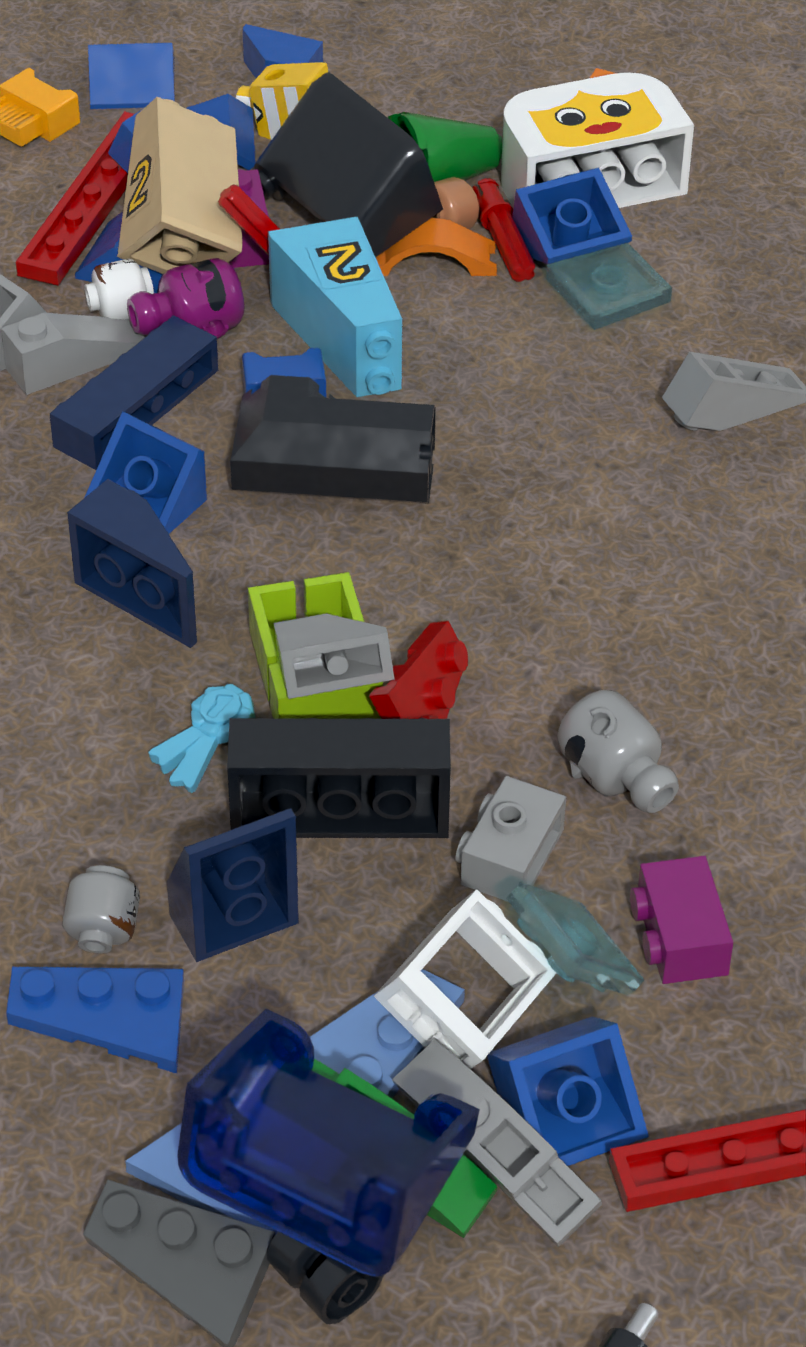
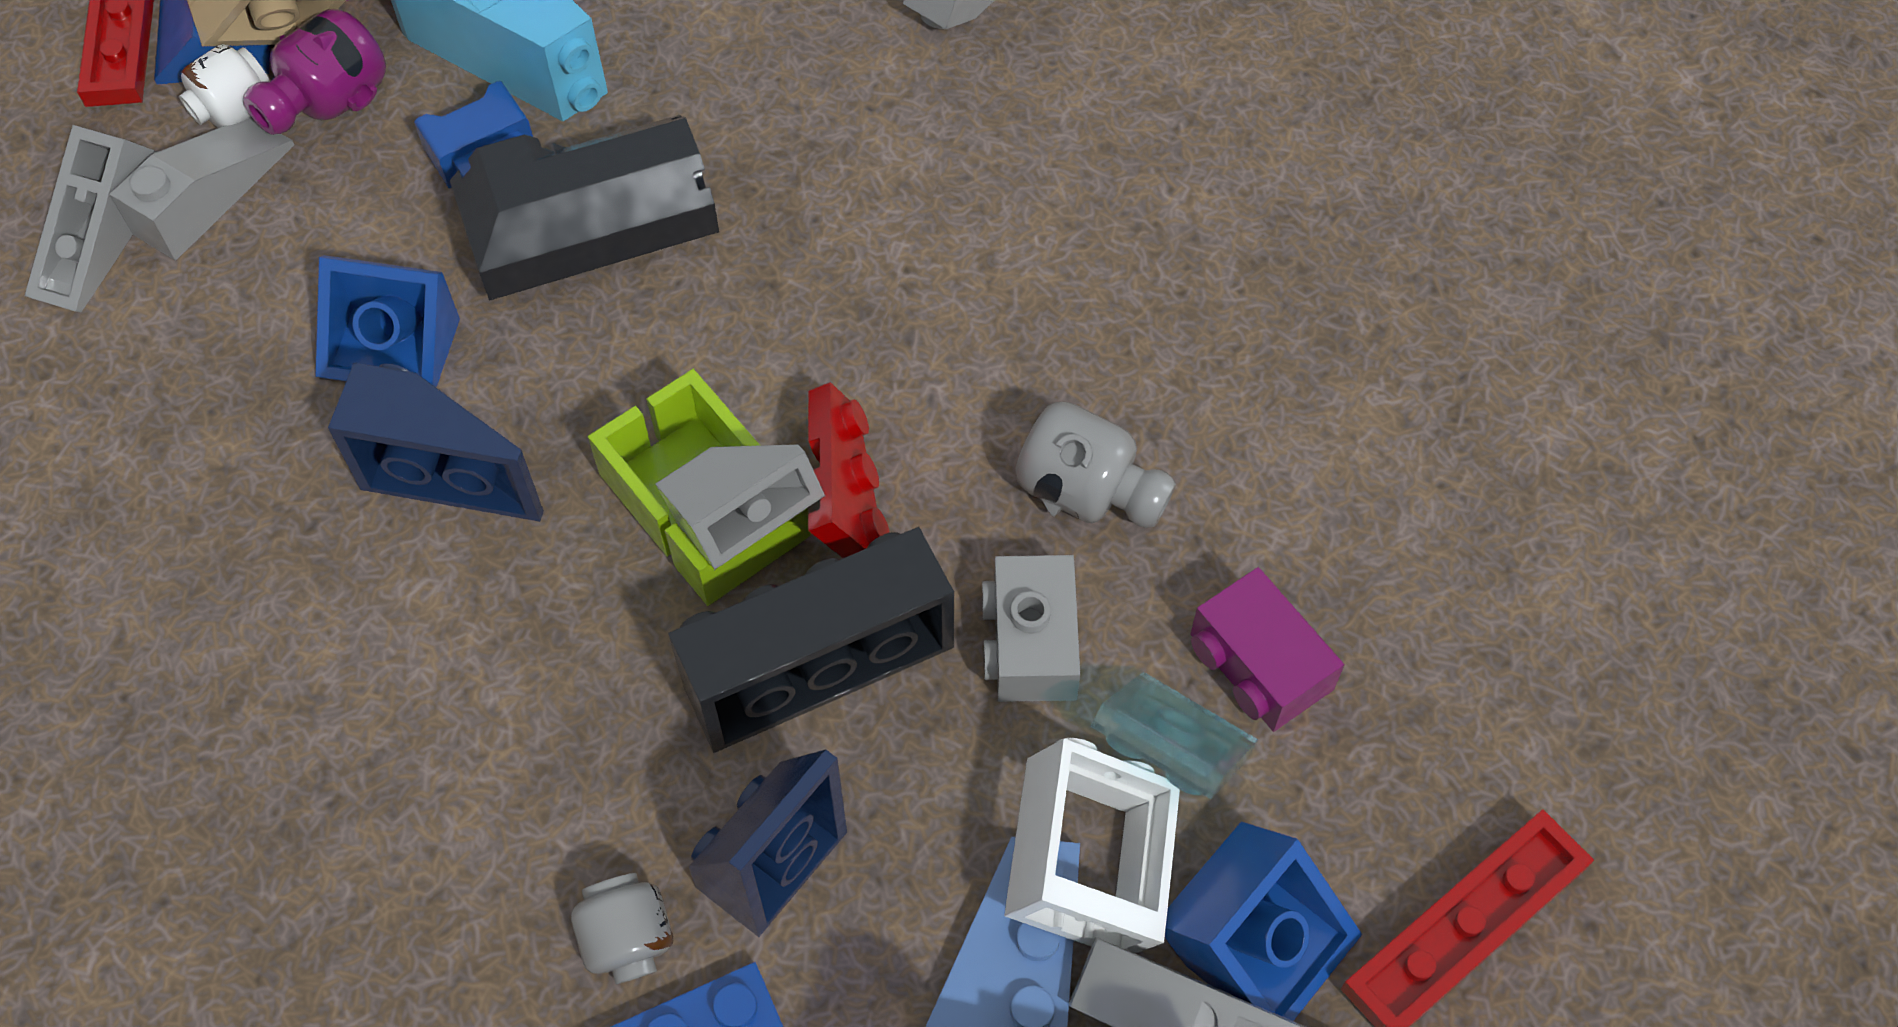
camera: 25 degrees left, 15 degrees up
dark blue brick [50,315,219,470] -> none
medium azure piece [148,684,256,793] -> none

